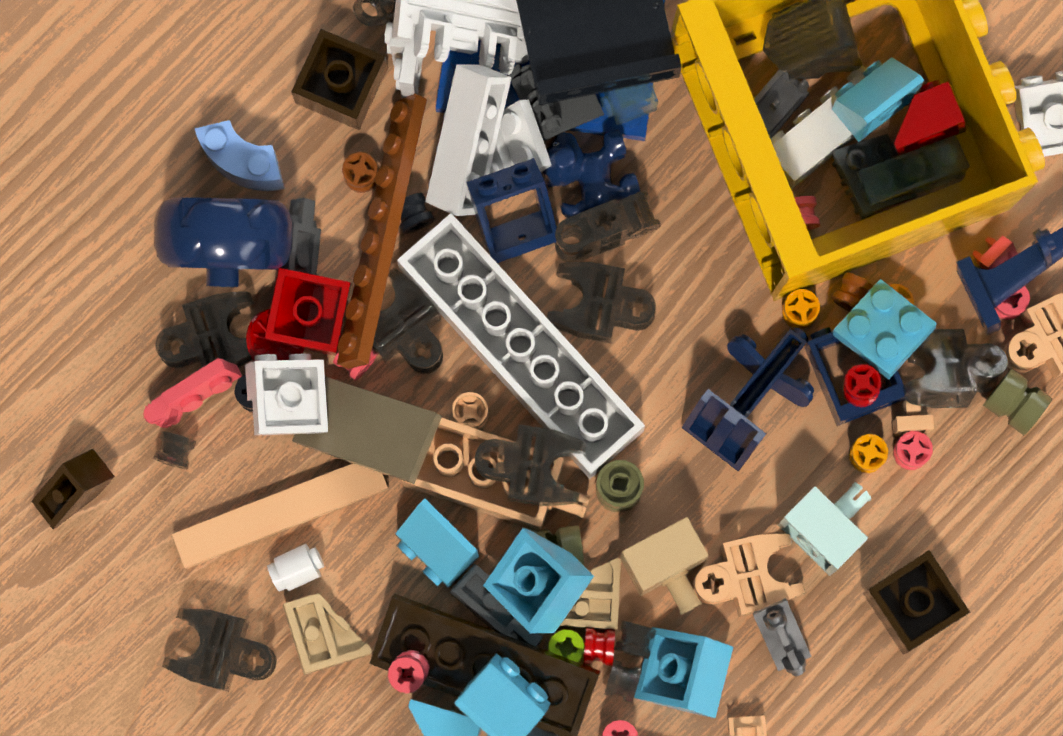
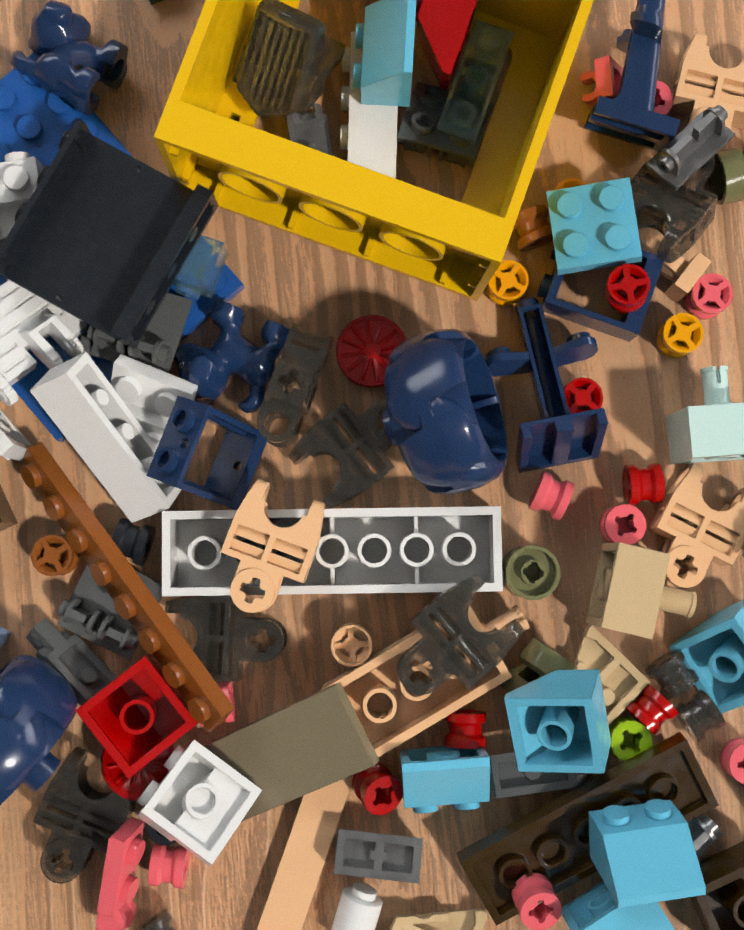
camera: 50 degrees left, 5 degrees up
none -> dark grey hinge [57,564,163,660]
none -> coral wheel [148,843,190,889]
none -> light nougat piece [220,479,325,613]
none -> flat silver hinge [334,829,423,884]
none -> red wheel [336,315,407,388]
none -> red wheel [352,762,403,815]
none -> dark blue wheel [383,329,508,494]
none -> red wheel [444,709,486,749]
none -> coral wheel [528,471,575,521]
none -> red wheel [563,377,603,414]
none -> coral wheel [599,504,646,545]
none -> red wheel [622,463,665,505]
none -> flat silver hinge [646,105,736,190]

